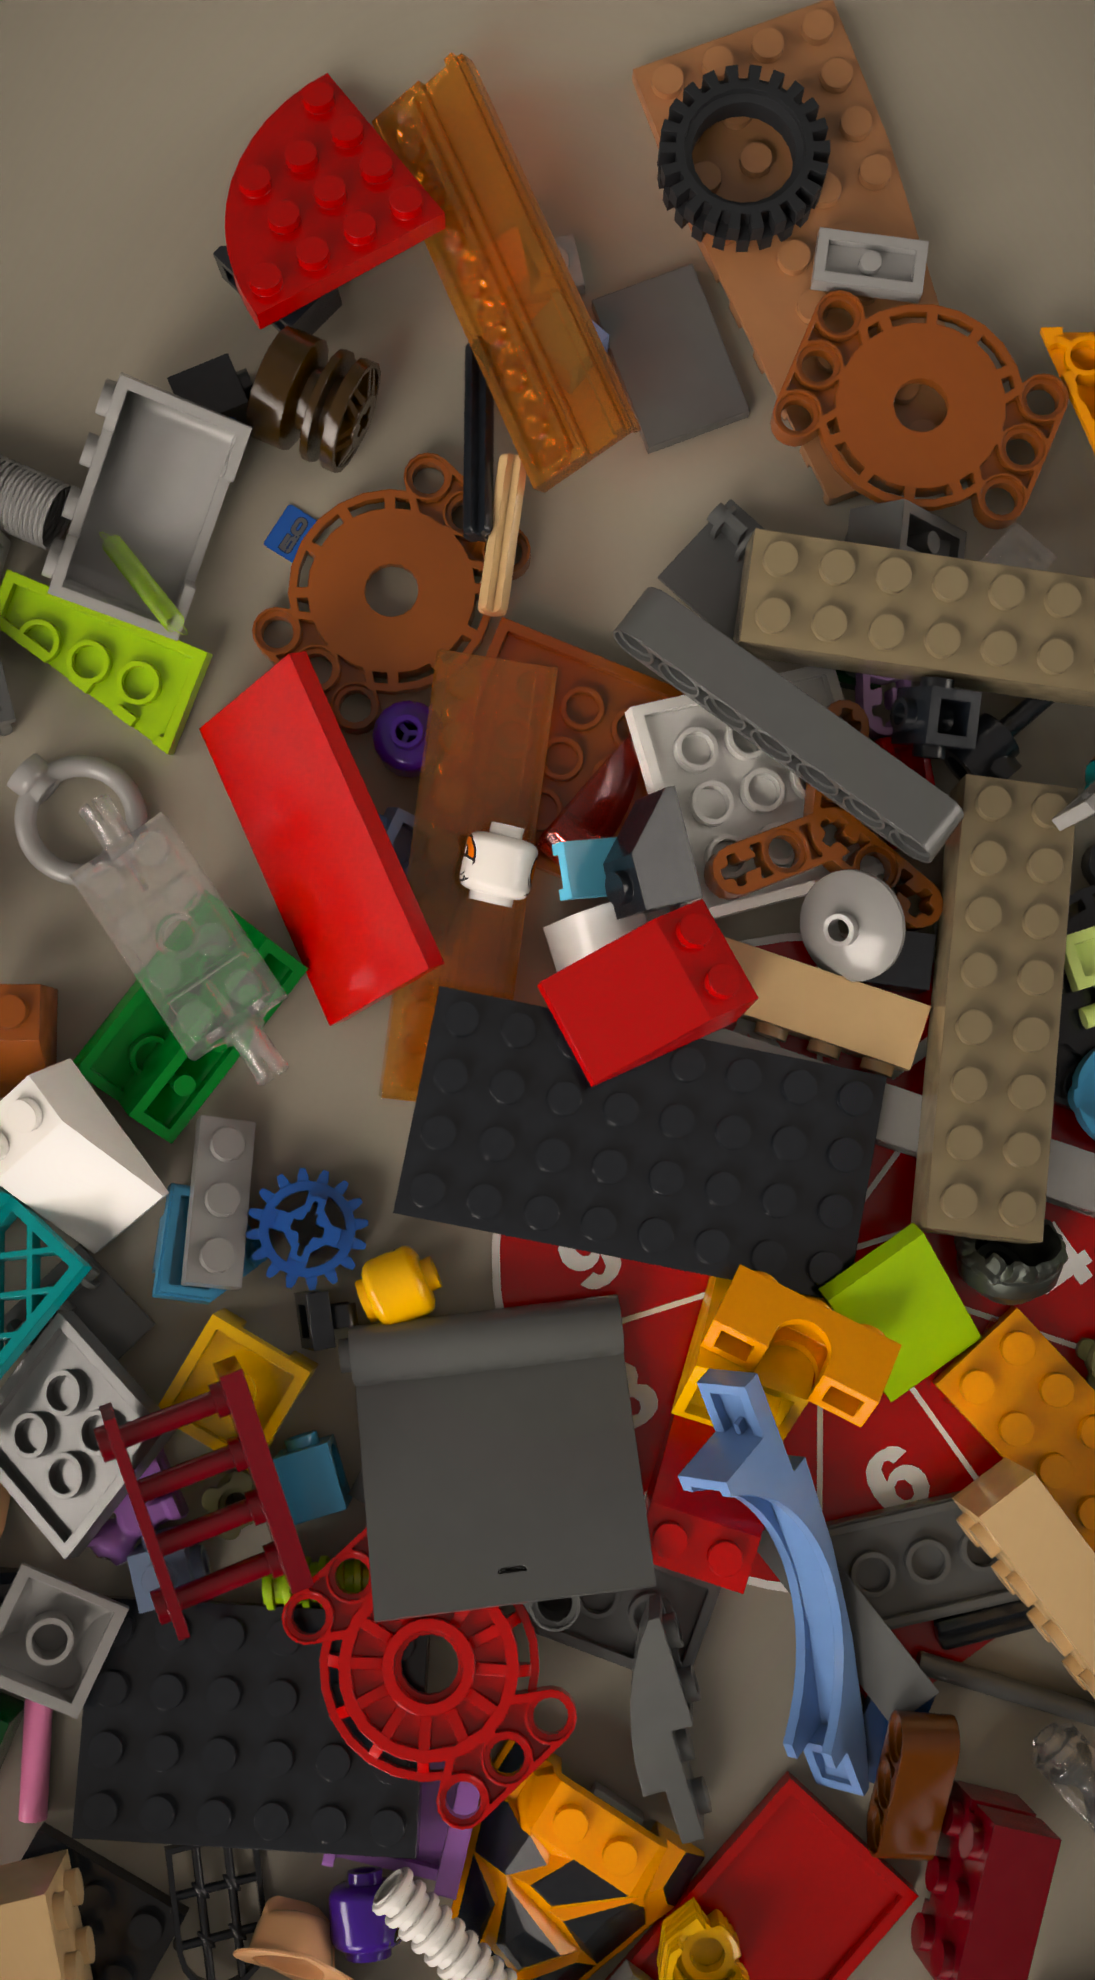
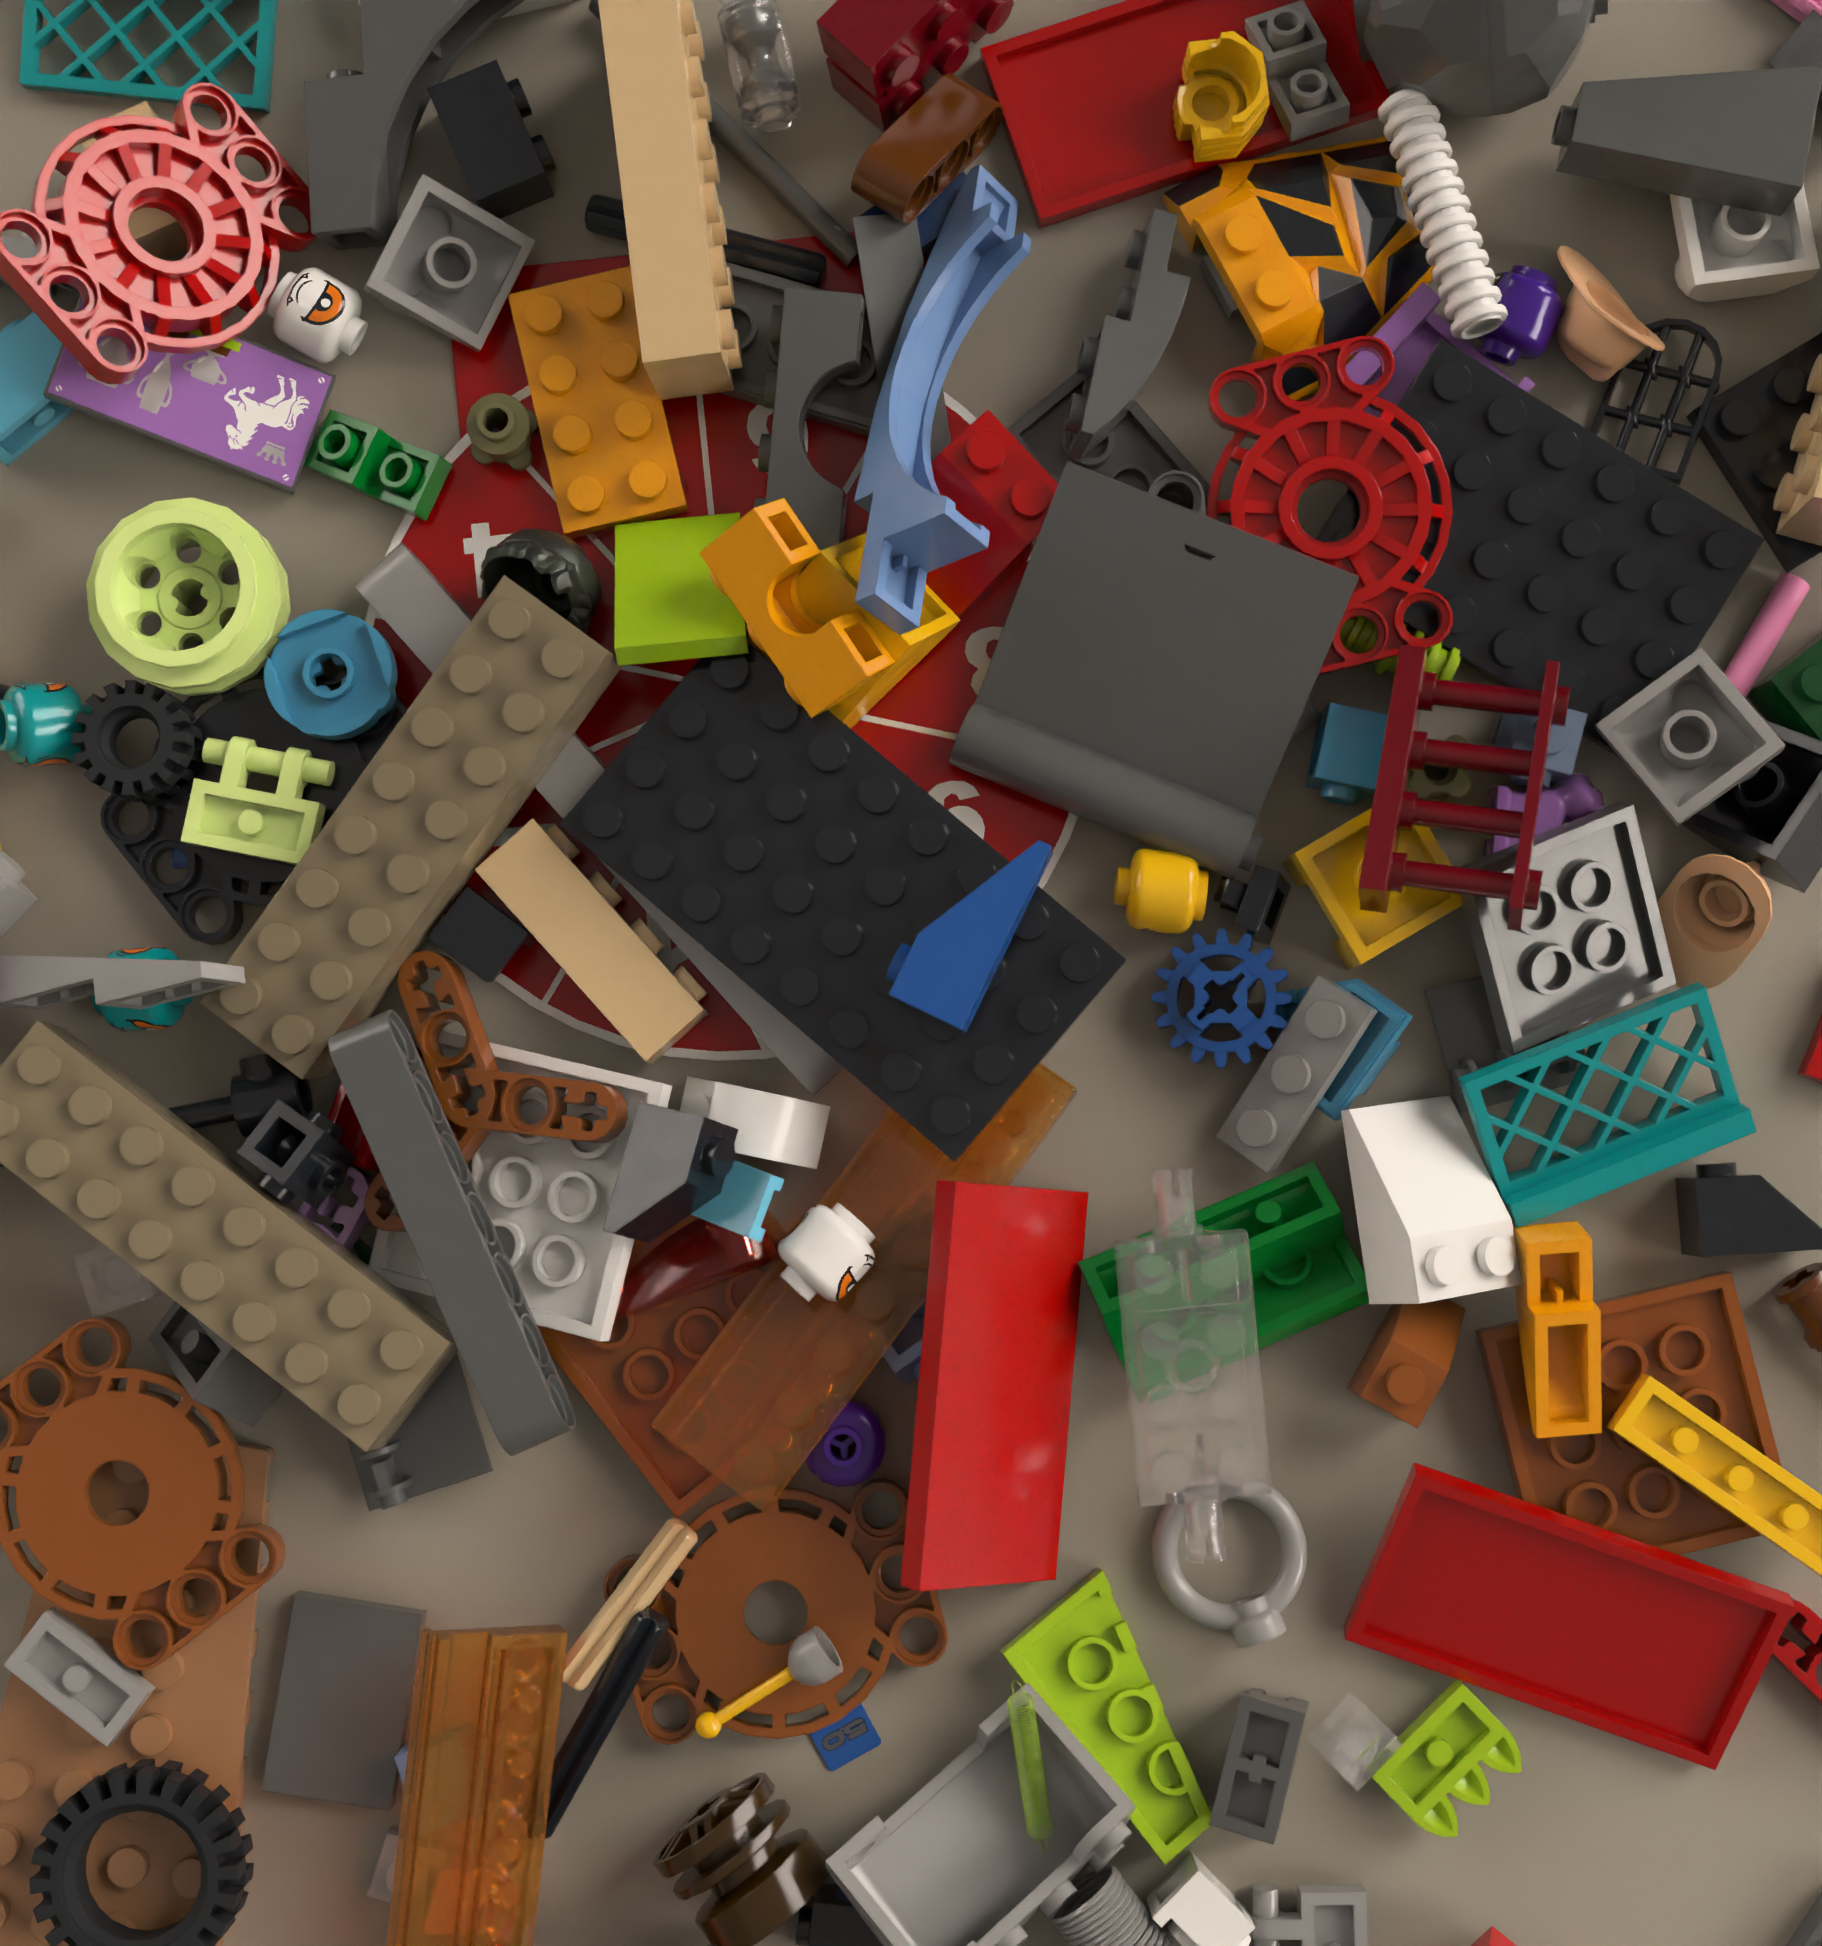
camera: 155 degrees left, 0 degrees up
red slope [537,899,759,1087] -> none
light grey dish [800,869,906,982] -> none
none -> hinge [695,1626,843,1739]
none -> dark grey arch [754,287,866,551]
none -> blue slope [885,840,1053,1033]

